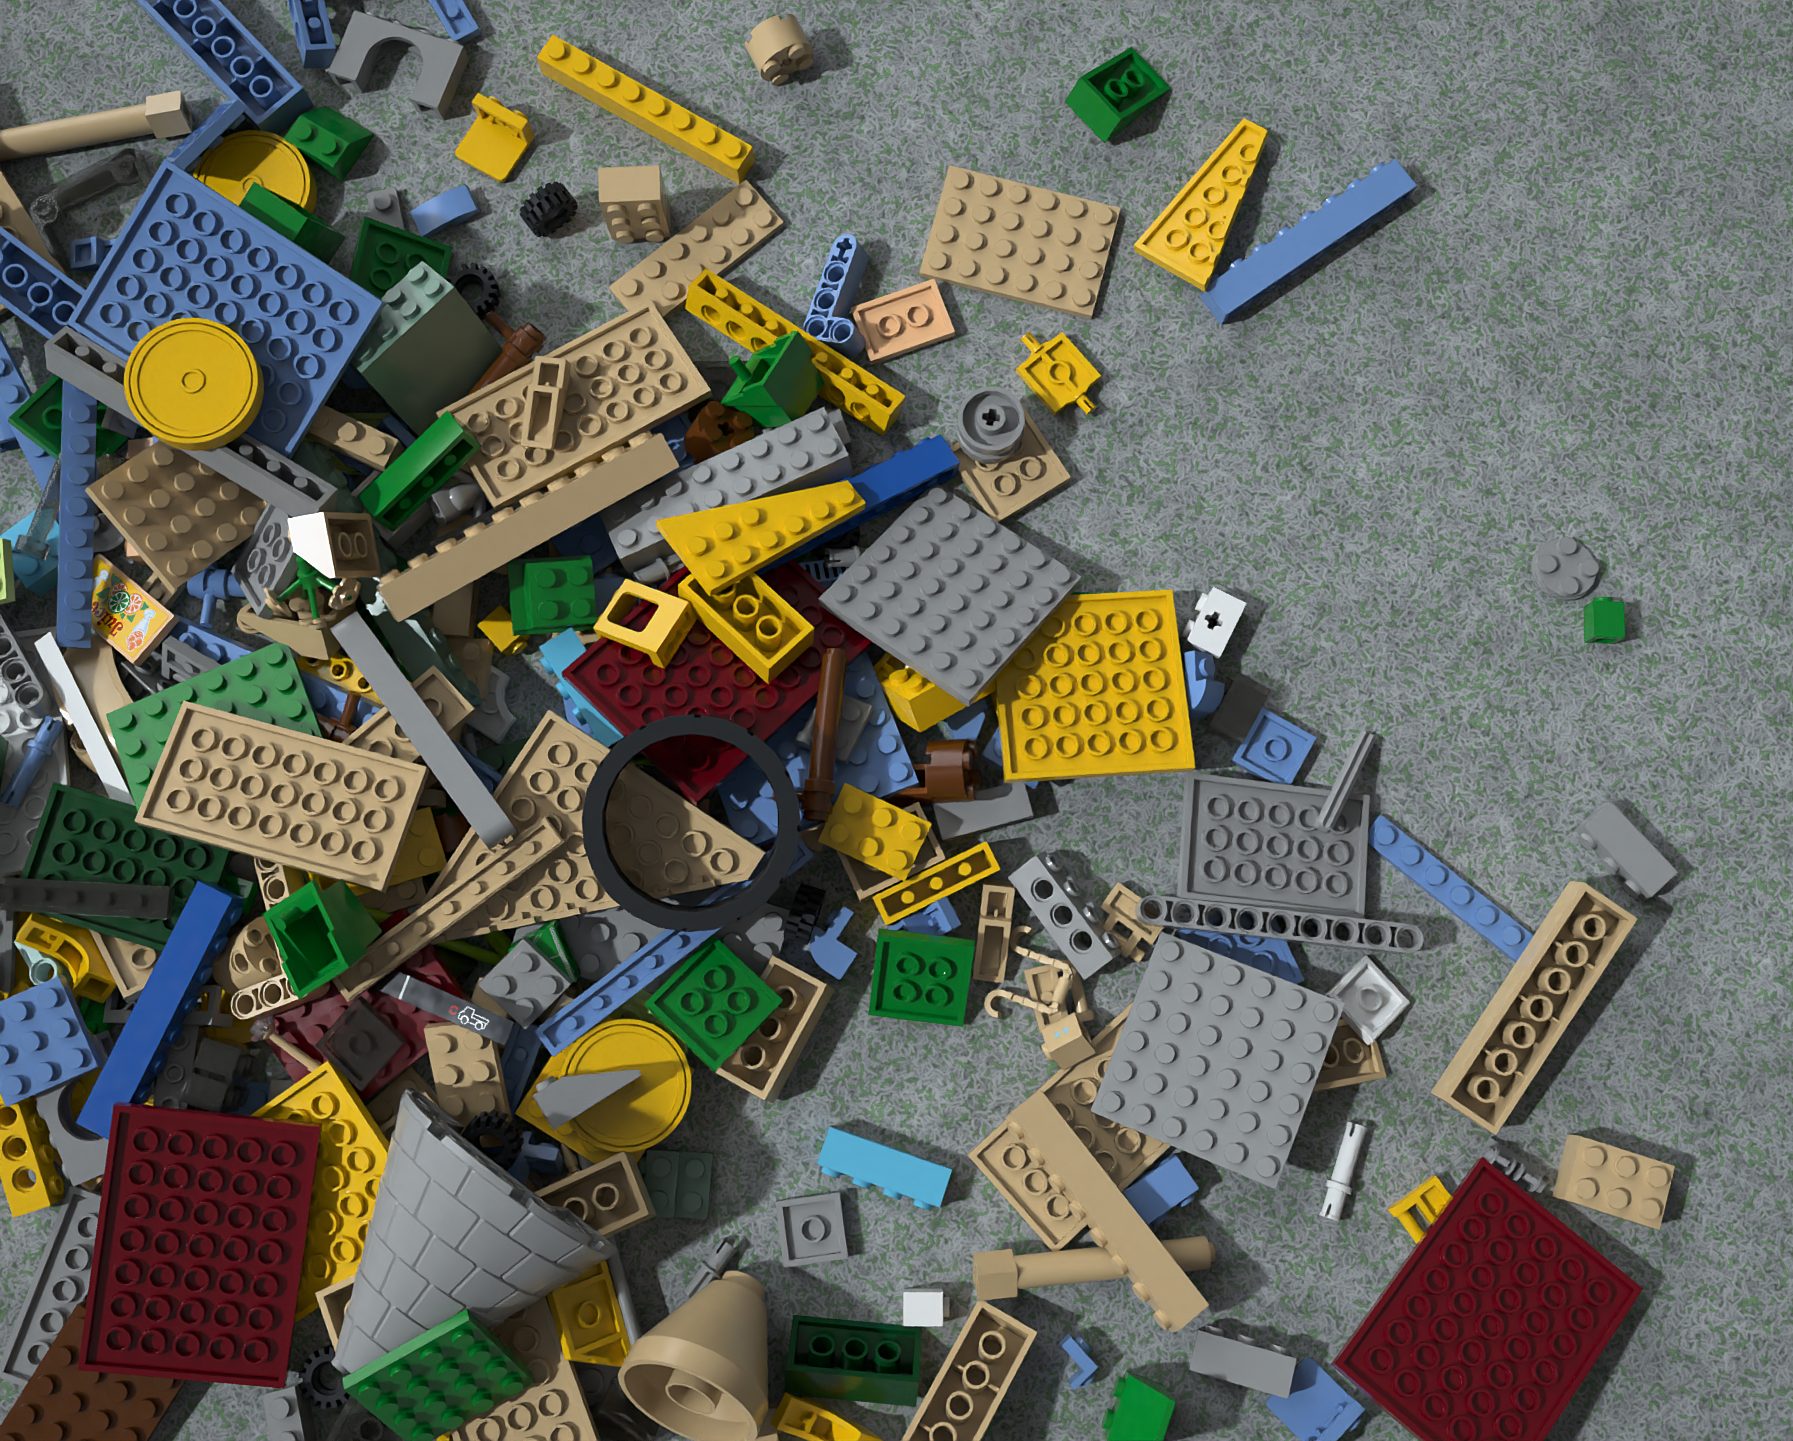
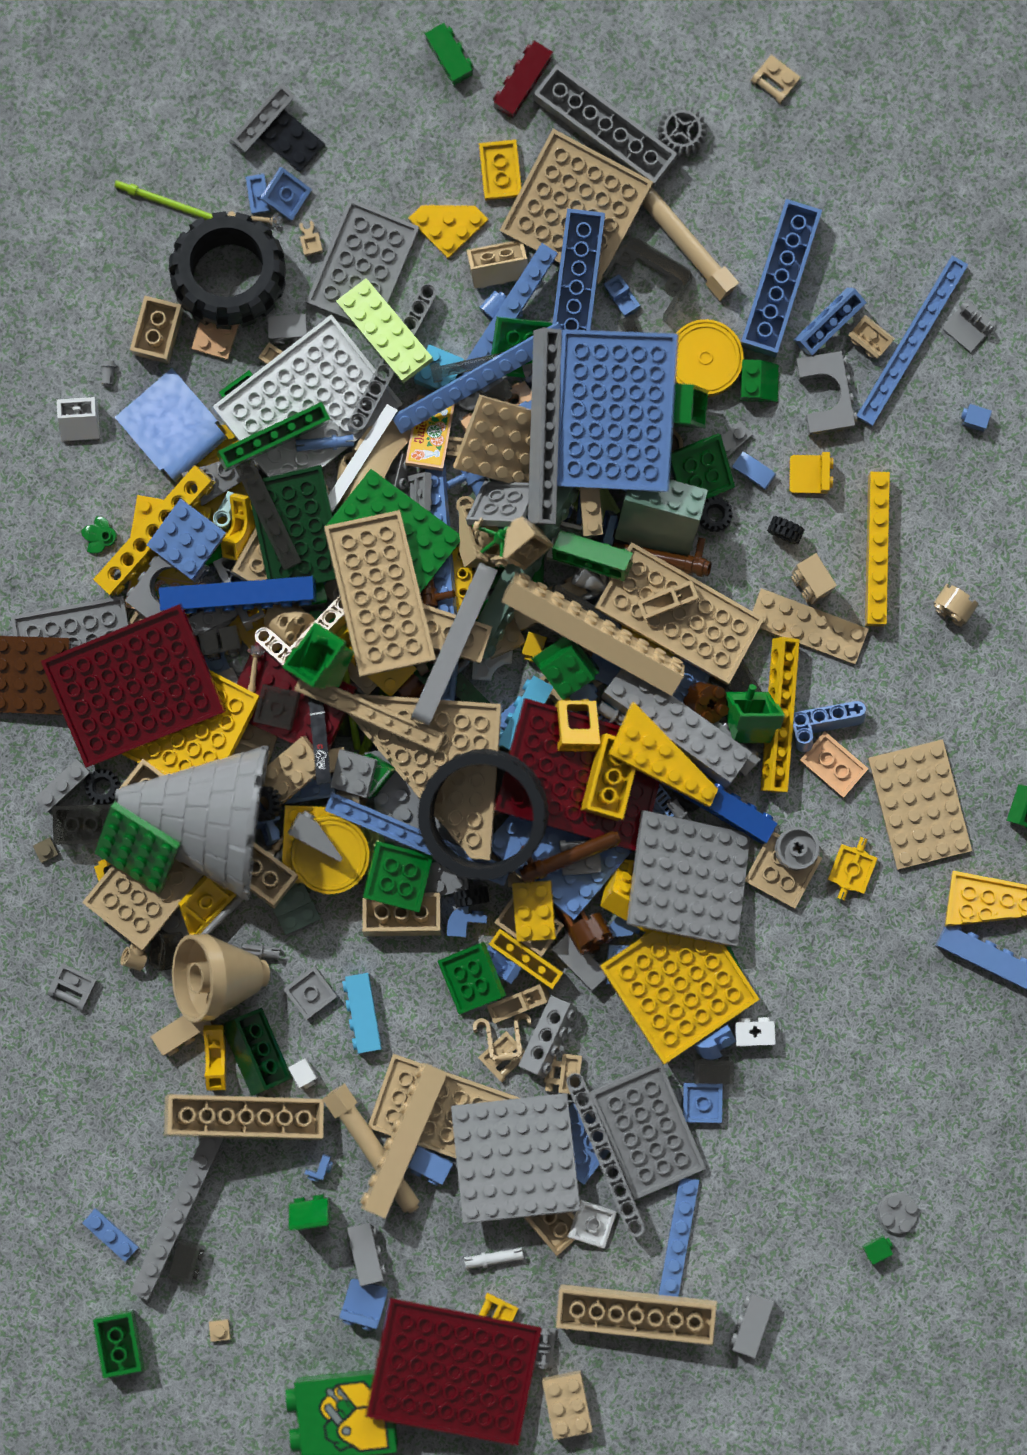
camera: 65 degrees right, 5 degrees up
yellow brick [124,318,264,451] -> none
medium blue plate [162,99,247,172] -> none
tan brick [1041,1012,1096,1070] -> none
light grey axle [1315,731,1375,833] -> none

